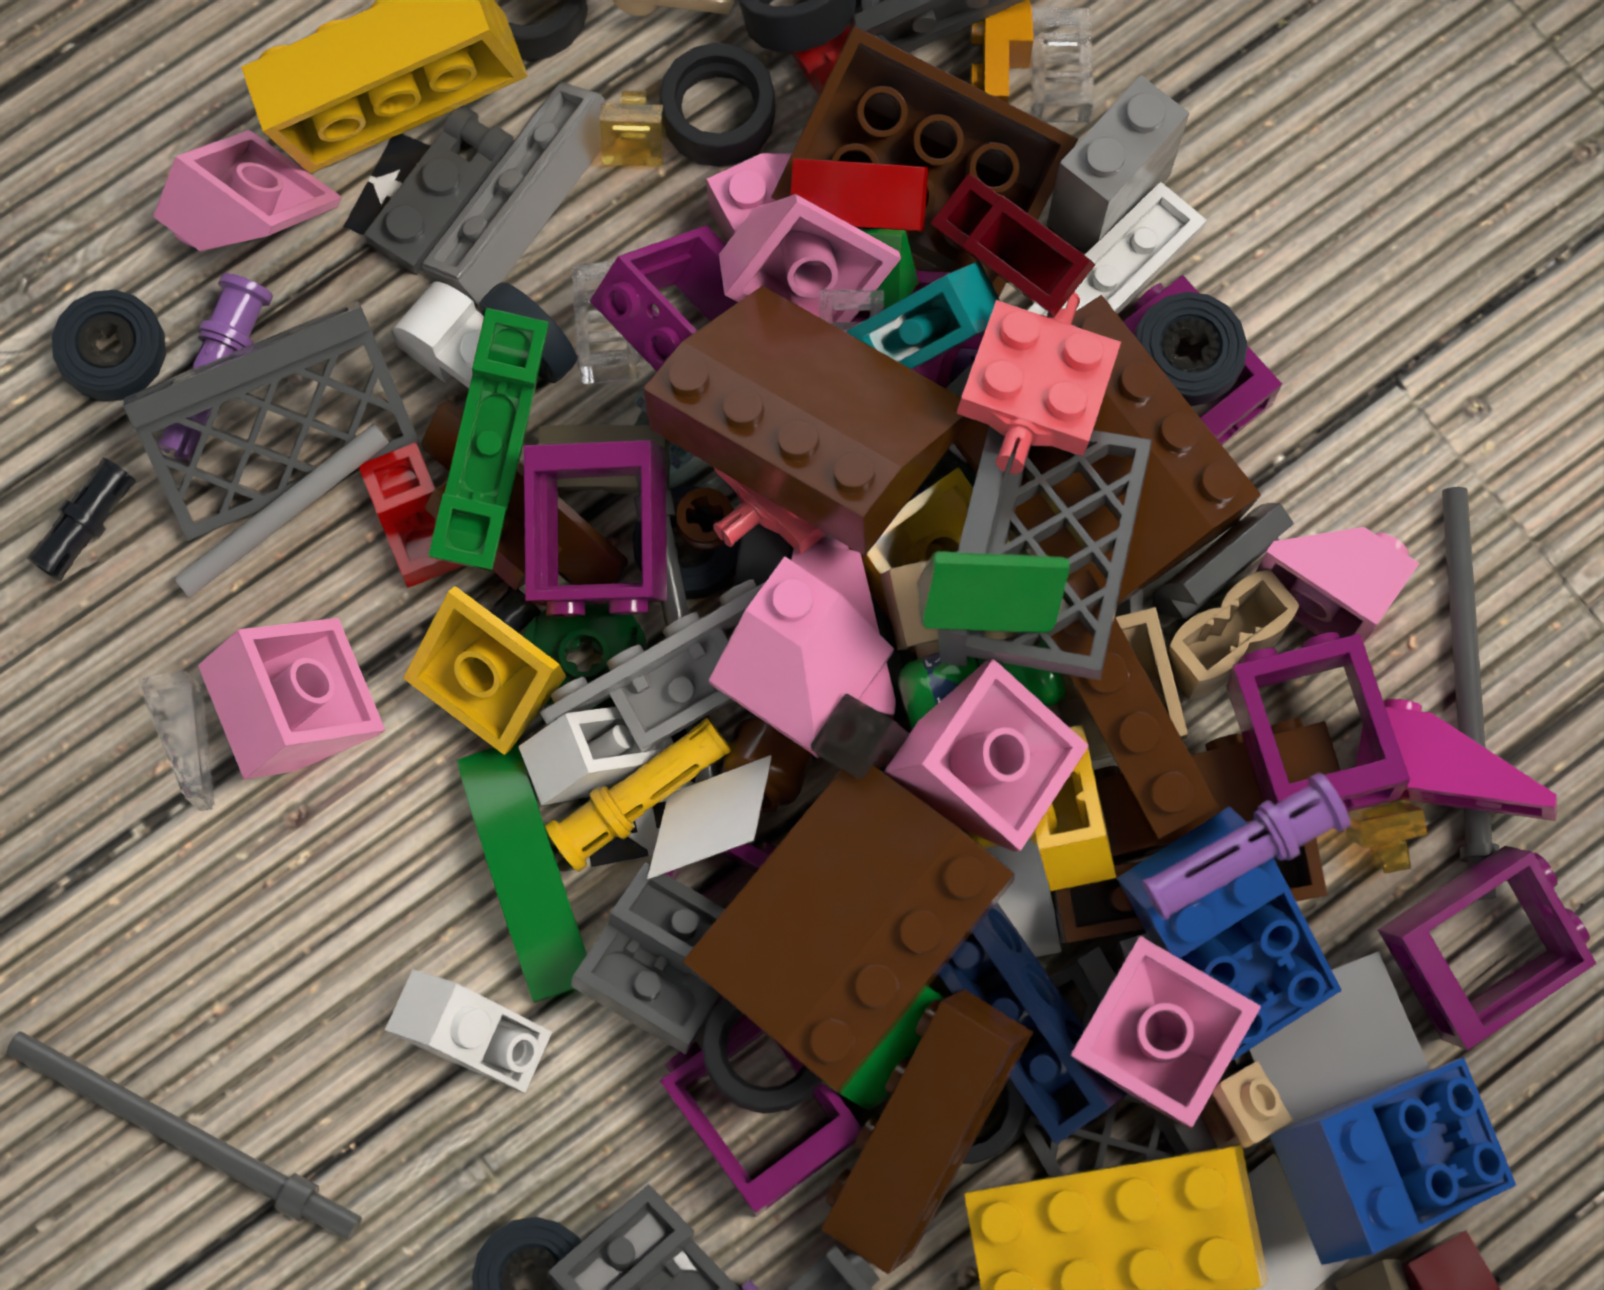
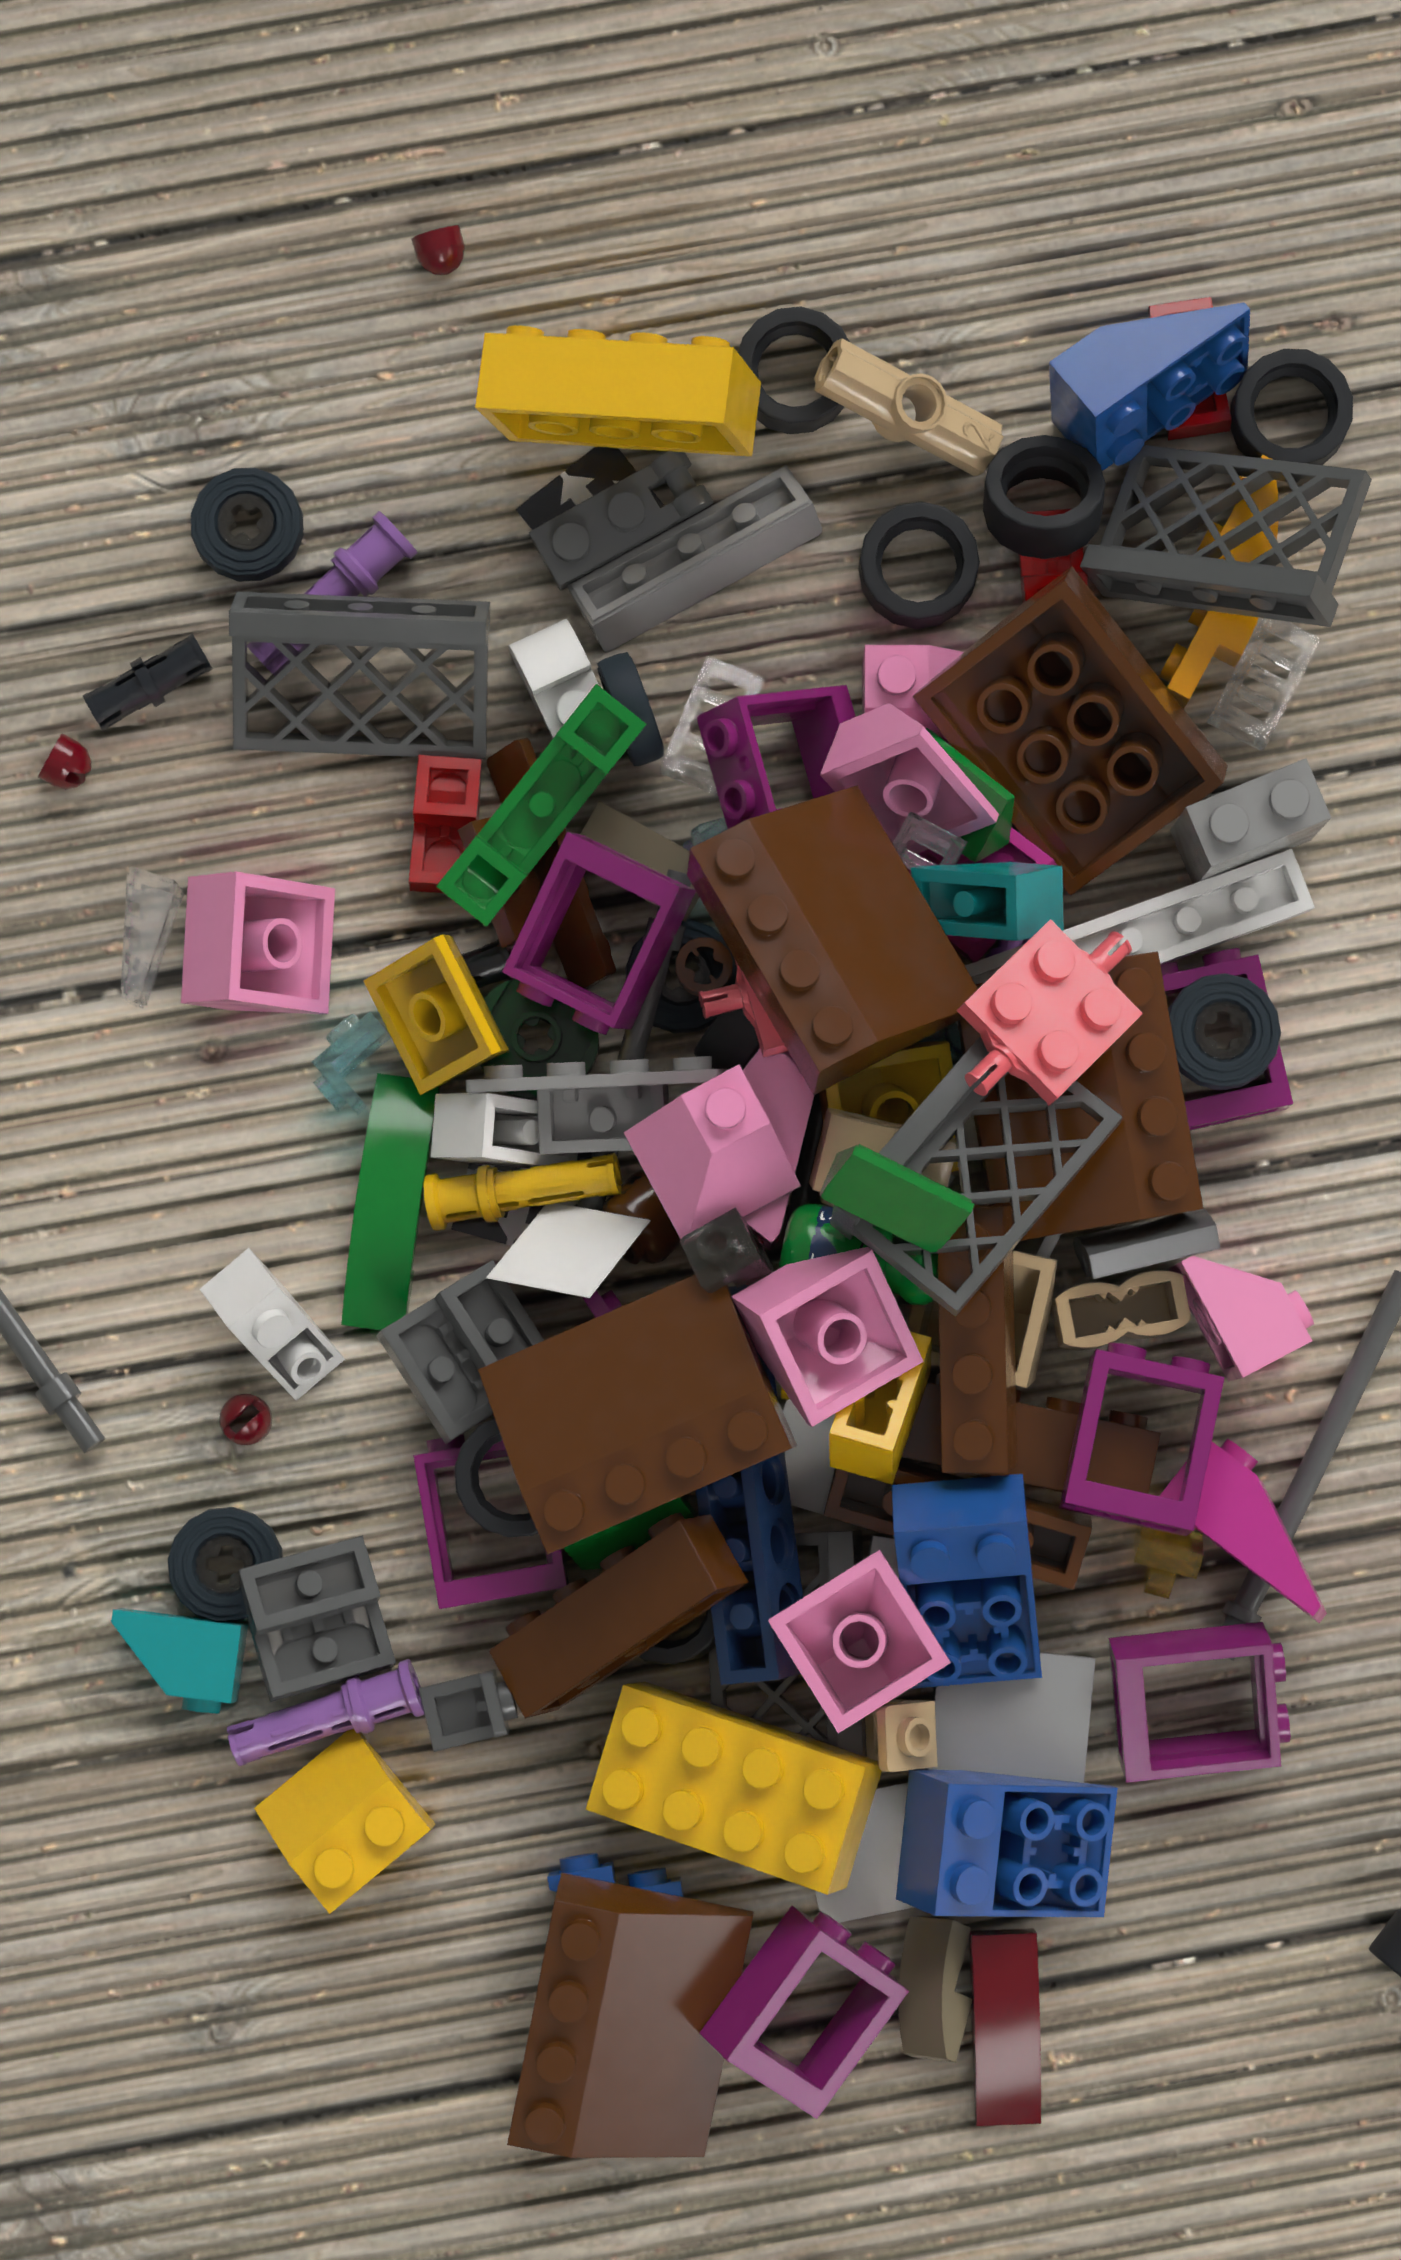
camera: 30 degrees right, 10 degrees up
bright pink slope [153,130,342,251] -> none
light grey bar [174,423,390,598] -> none
clear yellow tile [600,91,664,166] -> none
red slope [791,158,928,231] -> none
dark red slope [930,173,1096,317] -> none
medium lavender pin [1142,772,1351,920] -> none
none -> dark red hinge [38,733,92,790]
none -> dark red hinge [219,1394,272,1445]
none -> clear light blue bracket [312,1012,391,1115]
none -> dark red hinge [411,225,465,275]

